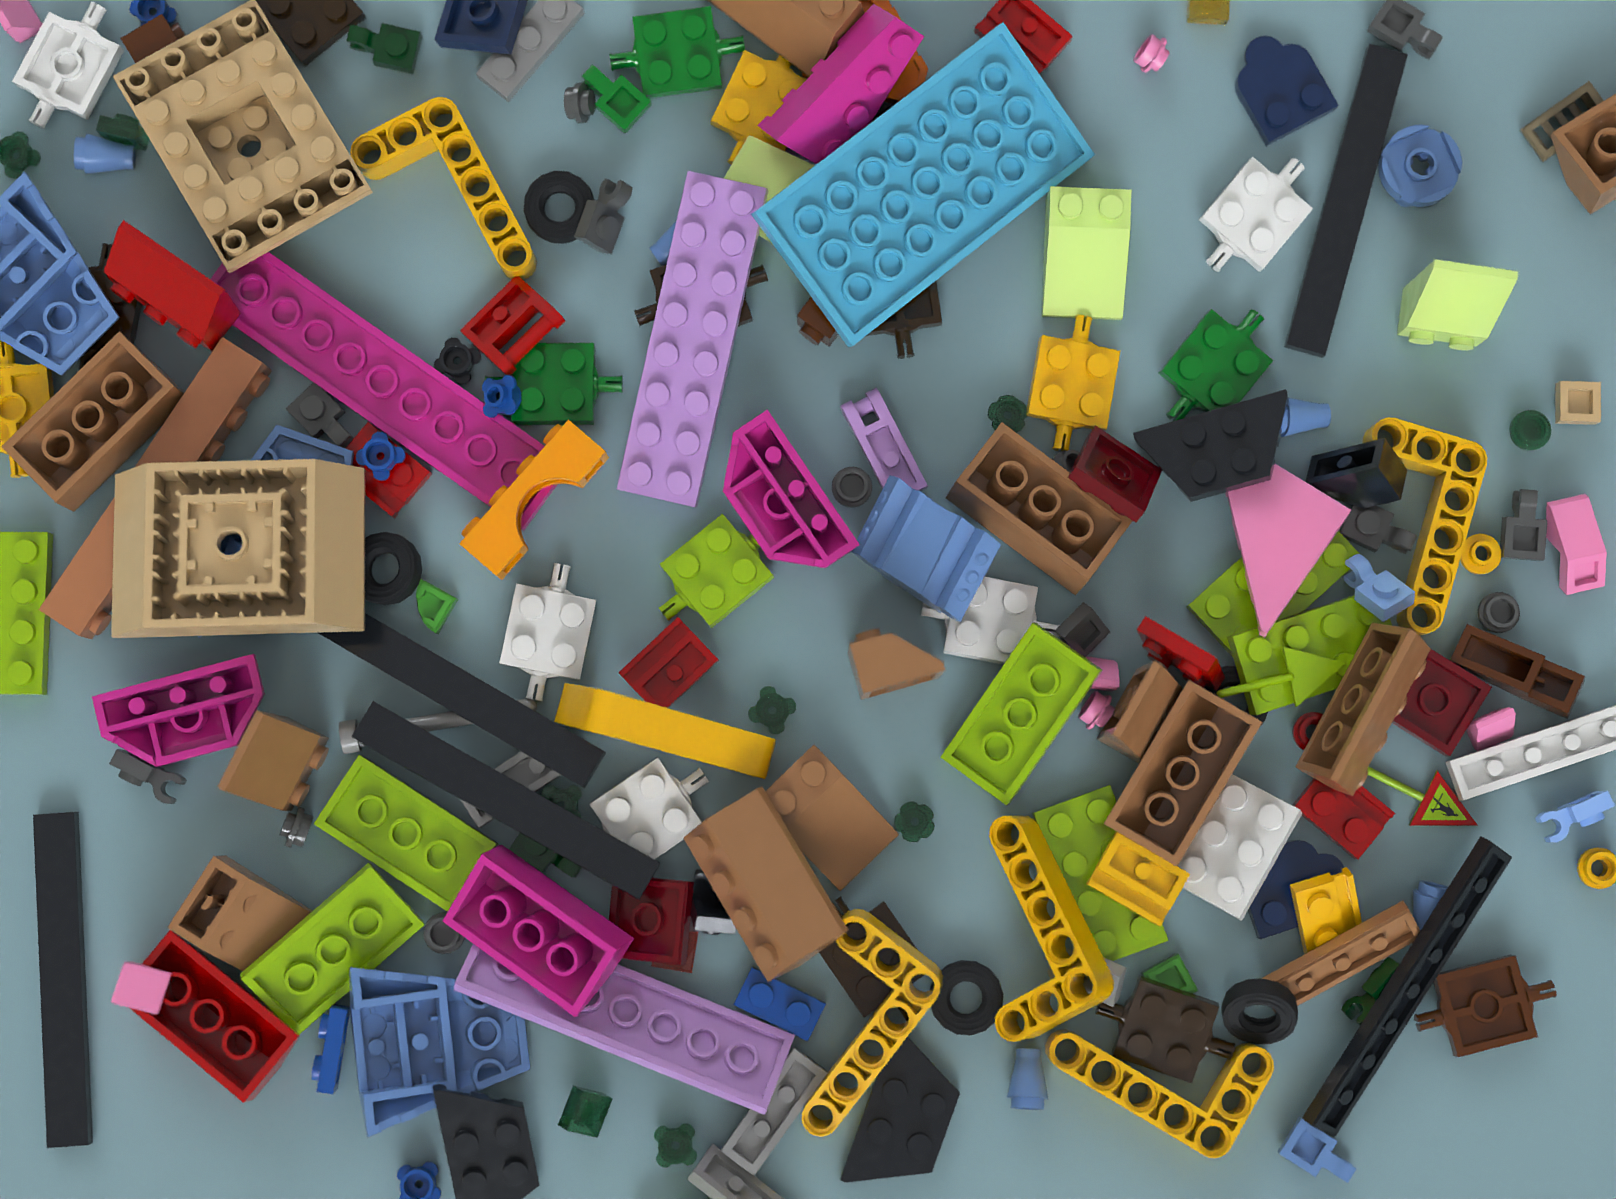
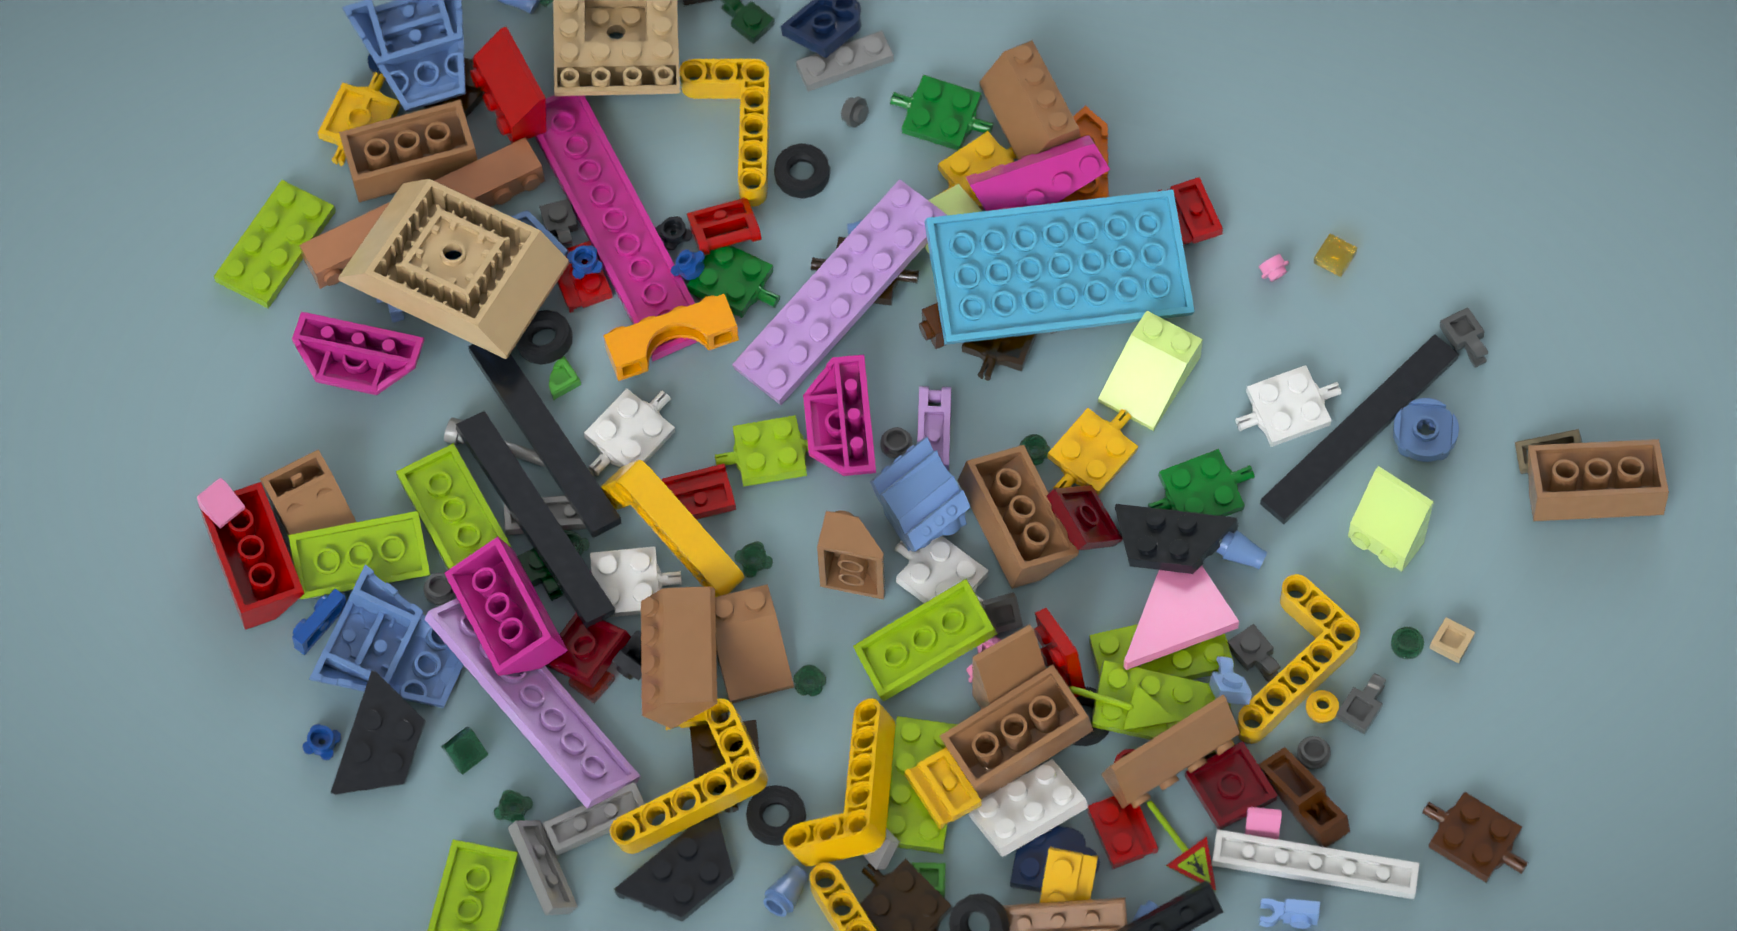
camera: 30 degrees right, 20 degrees down
black tile [33,812,93,1148] -> none
dark grey plate [109,749,187,804] -> none
medium nougat slope [217,710,329,811] -> none
dark grey plate [280,807,313,848] -> none
dark grey plate [574,179,632,254] -> none
green plate [582,64,652,134] -> none
blue plate [734,966,826,1042] -> none
dark blue plate [1235,36,1339,146] -> none
black slope [1305,438,1407,508] -> none
bright pink slope [1546,494,1607,595] -> none

